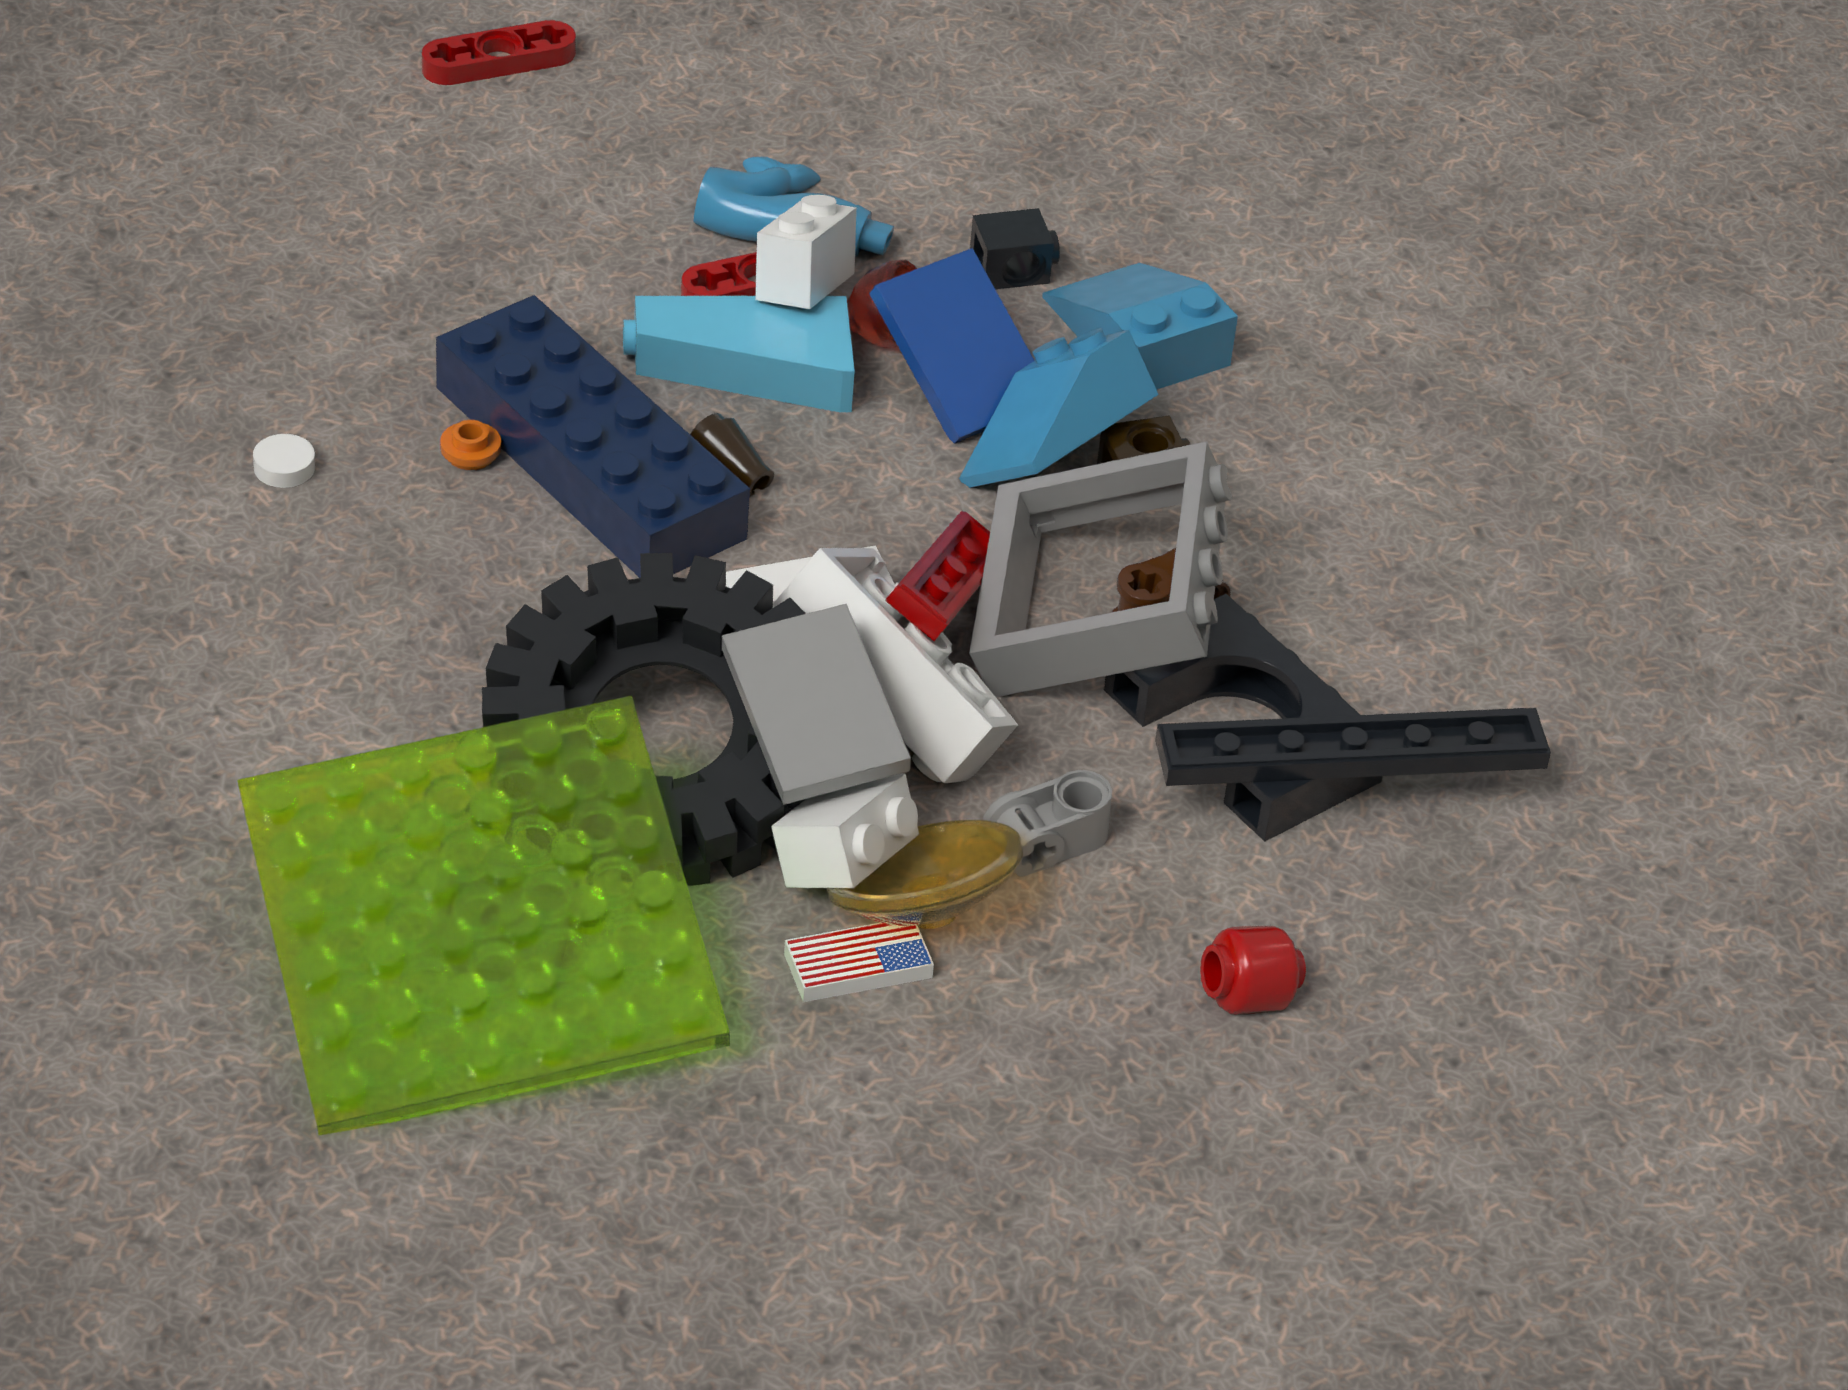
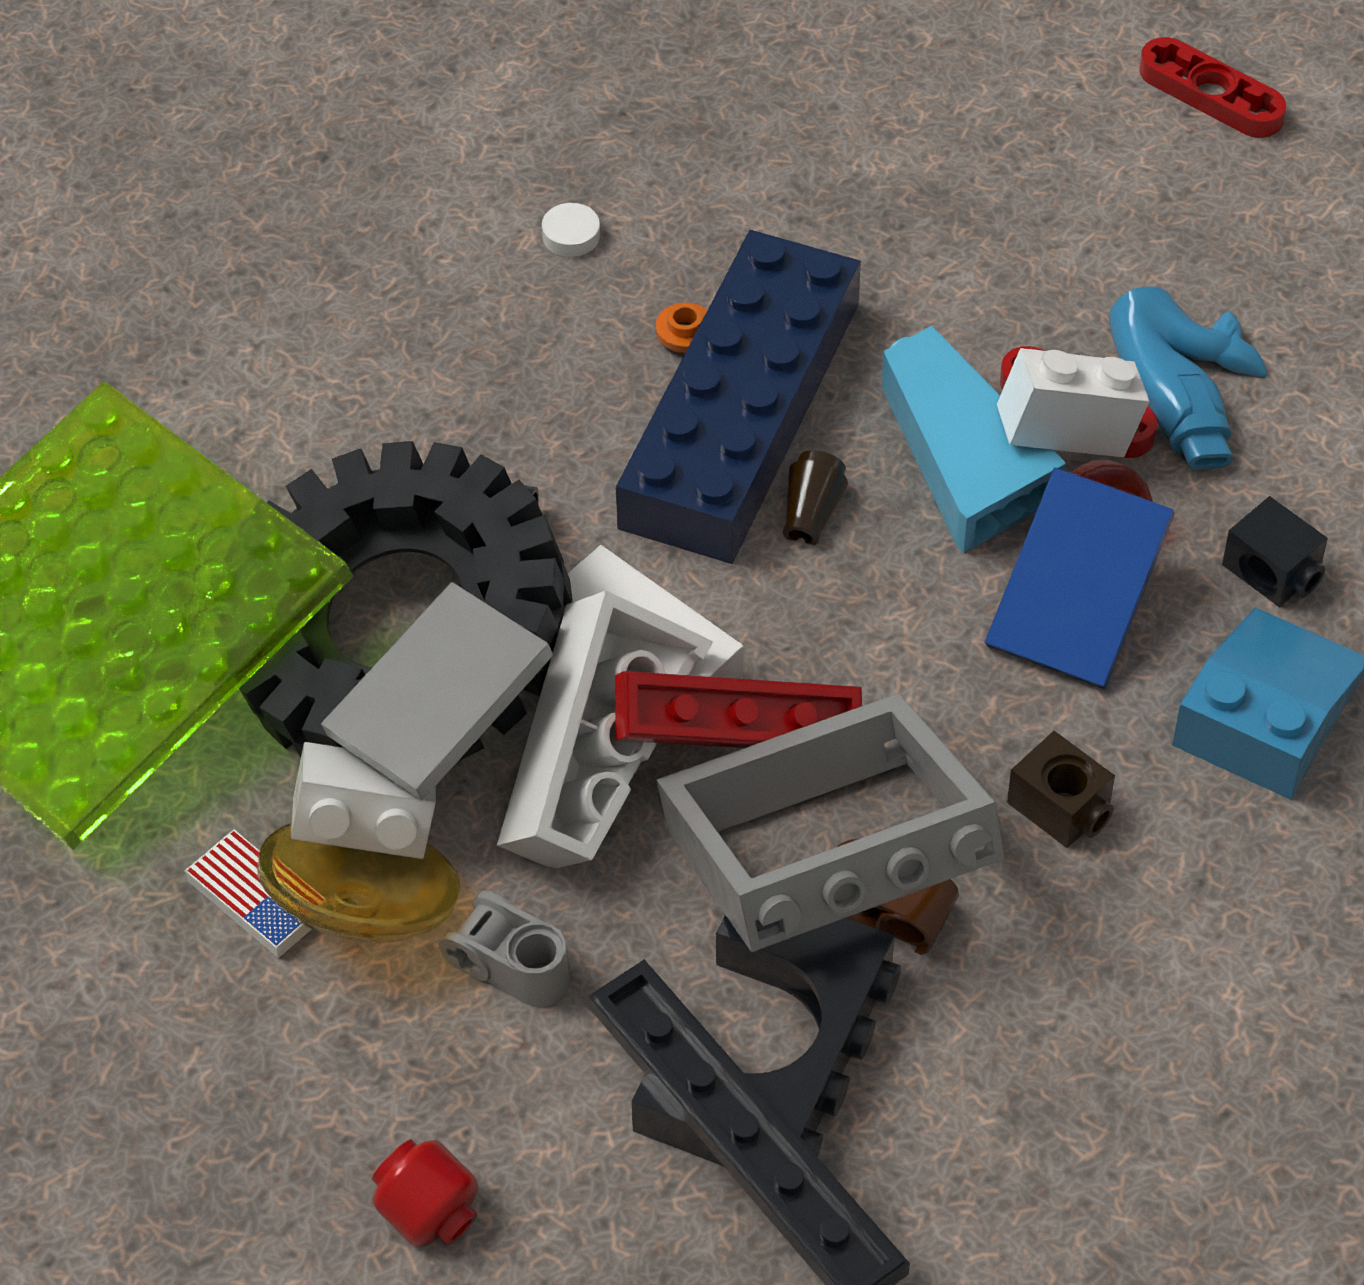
camera: 65 degrees right, 10 degrees up
dark azure slope [959,328,1159,488] -> none

